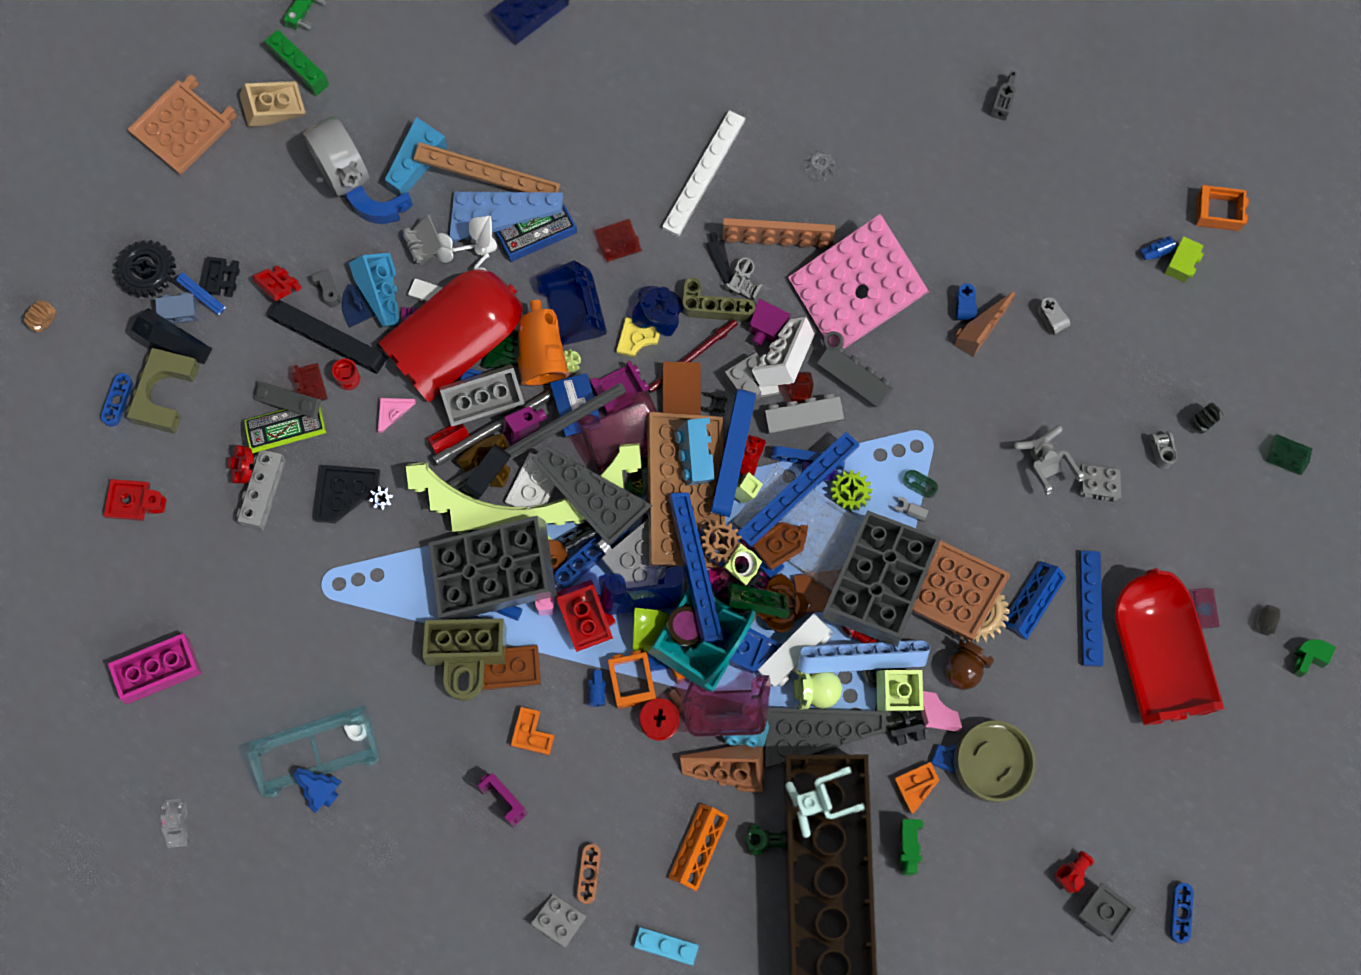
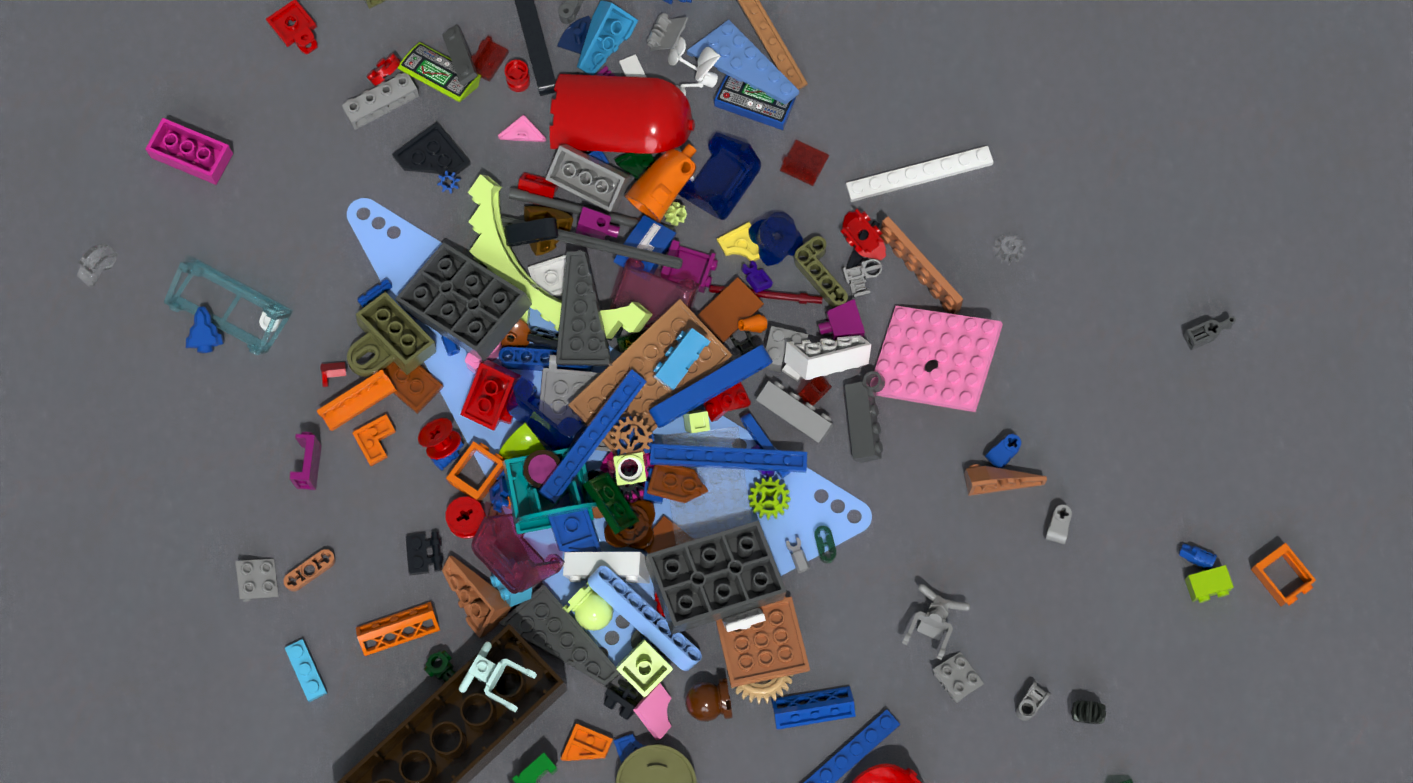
camera: 50 degrees right, 0 degrees up
none -> orange fence [317,370,397,431]
none -> red tile [320,362,346,387]
none -> blue axle [357,279,392,307]
none -> black plate [405,532,443,575]
none -> red piece [418,418,461,460]
none -> blue plate [489,478,509,513]
none -> white plate [722,608,766,632]
none -> orange cone [738,314,767,333]
none -> dark purple plate [741,261,773,293]
none -> red piece [840,209,886,261]

